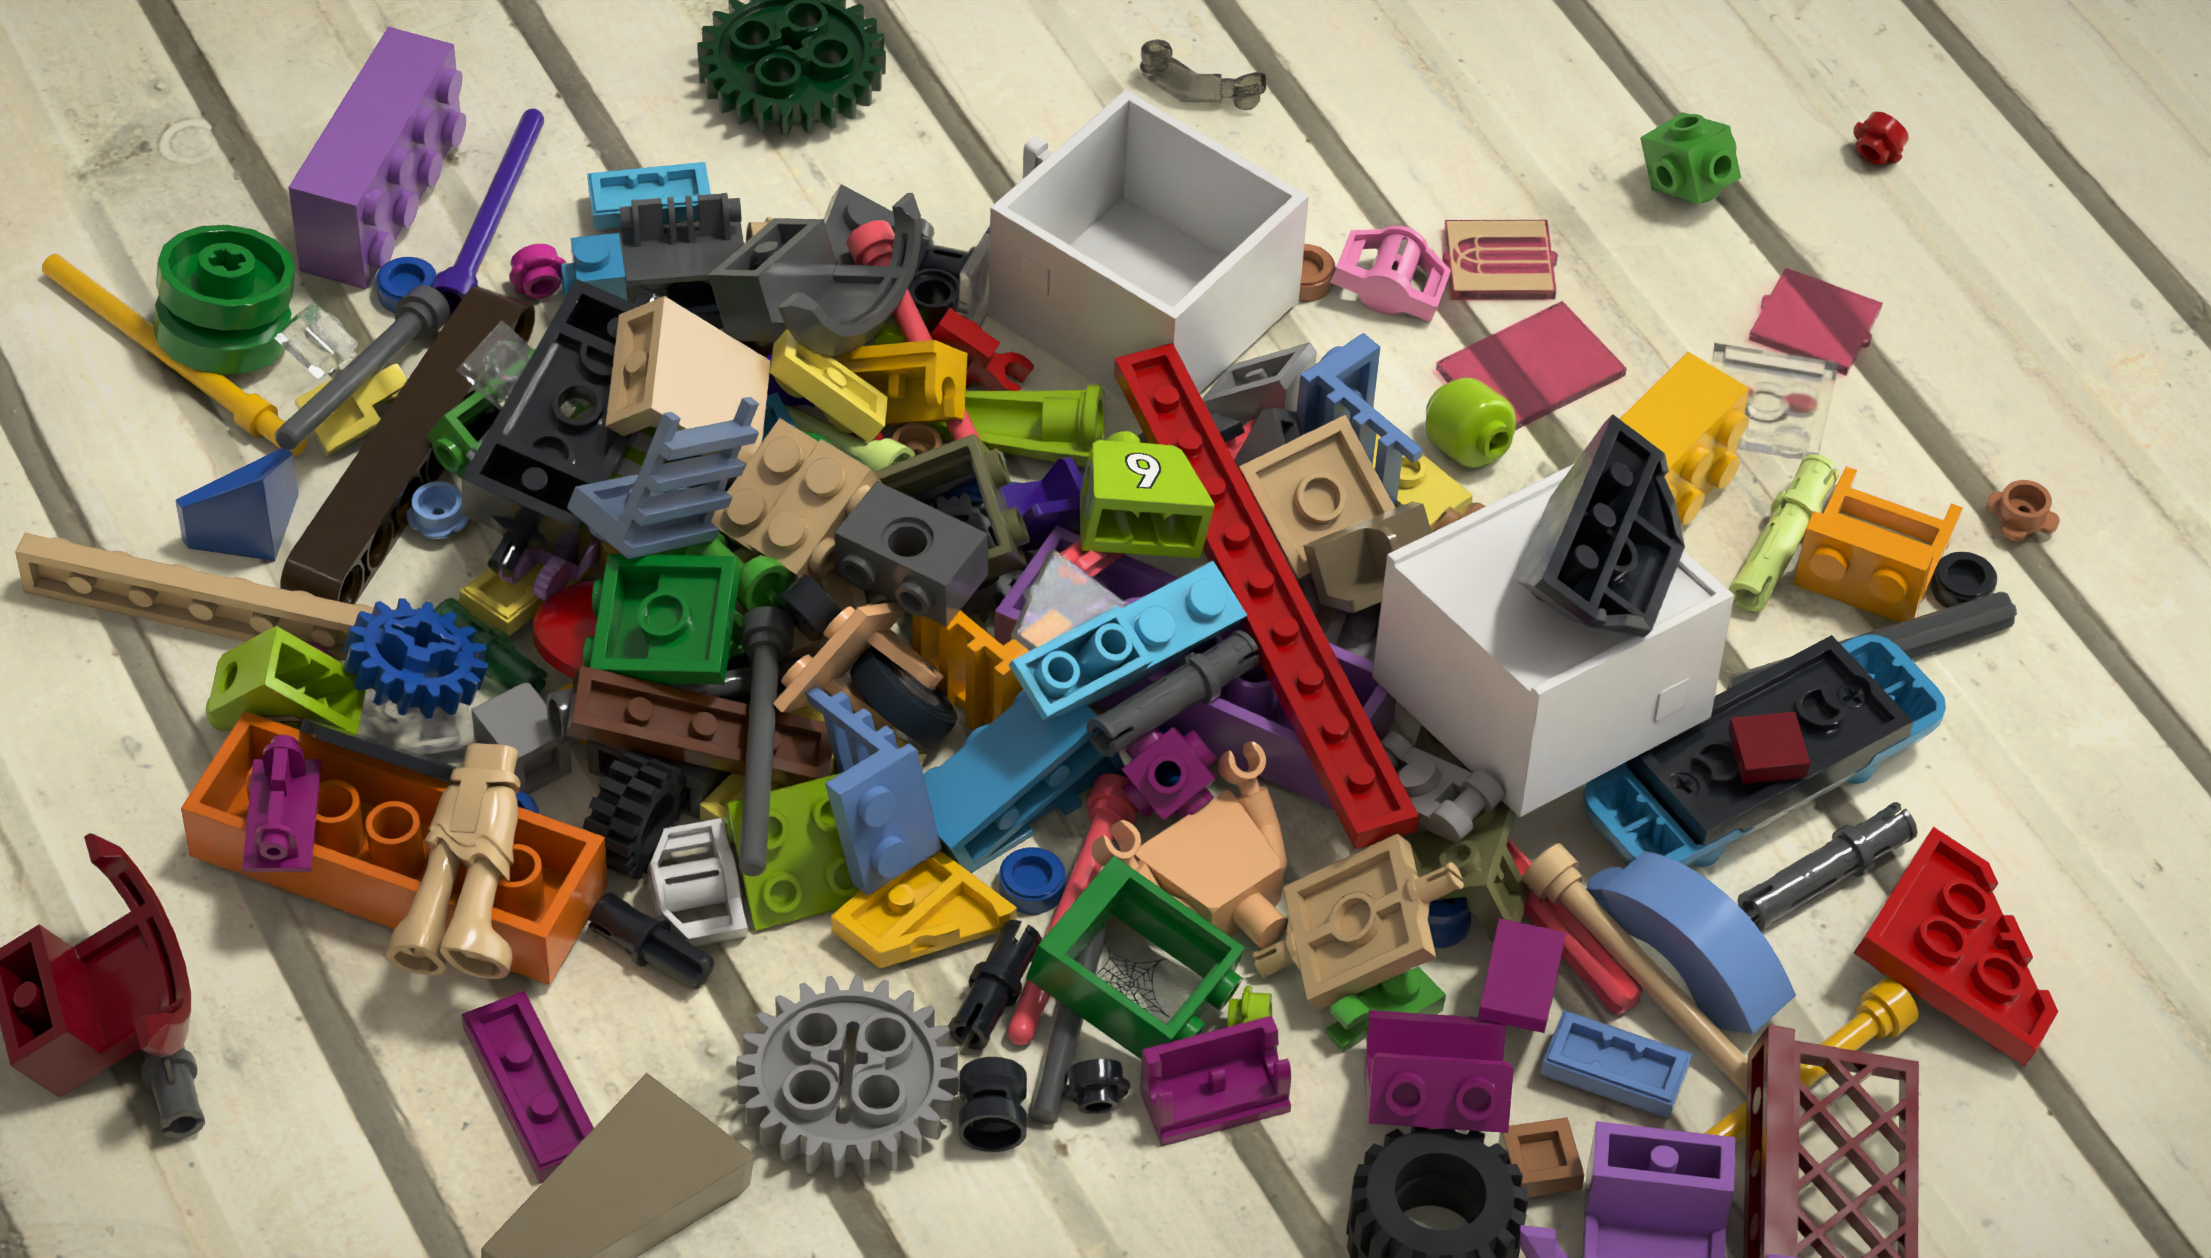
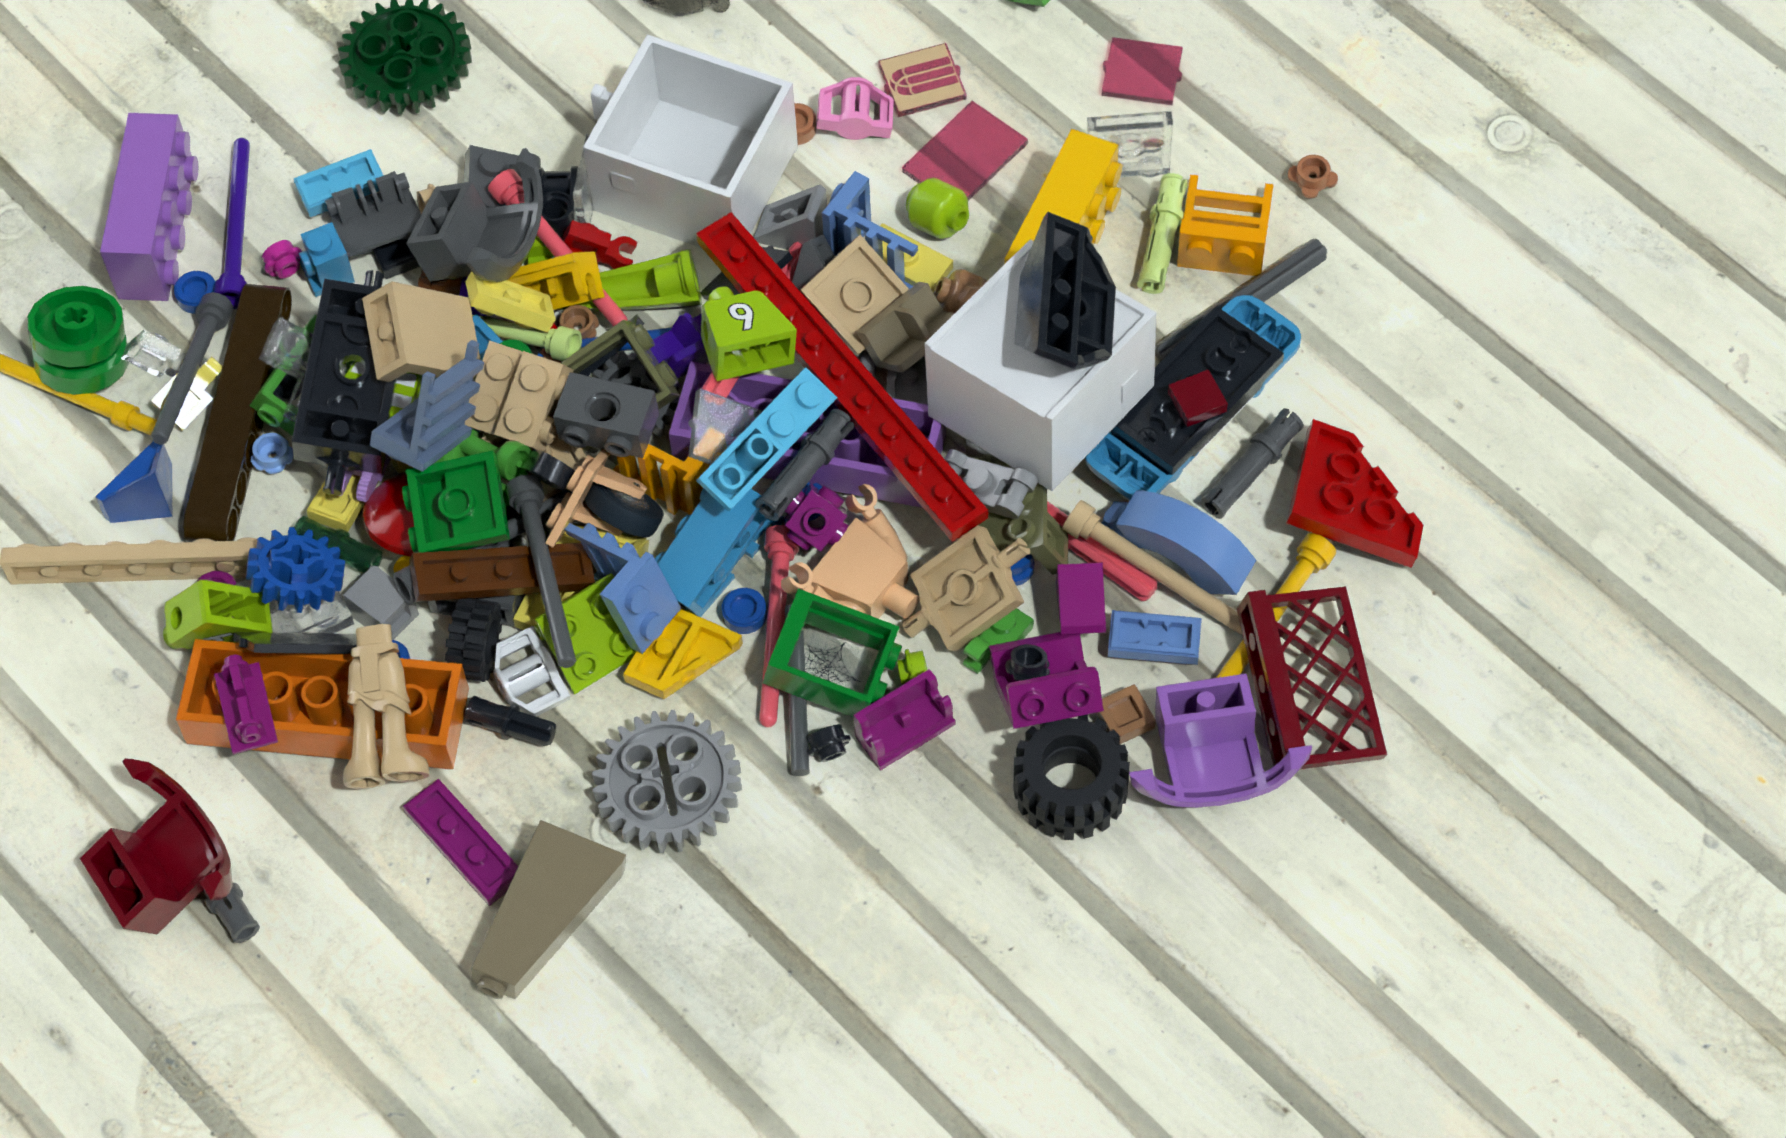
camera: 10 degrees left, 10 degrees up
black pin [948,920,1042,1050] -> none
black wheel [958,1057,1027,1152] -> none
black tile [1931,552,1997,608] -> none
none -> black plate [1005,644,1050,682]

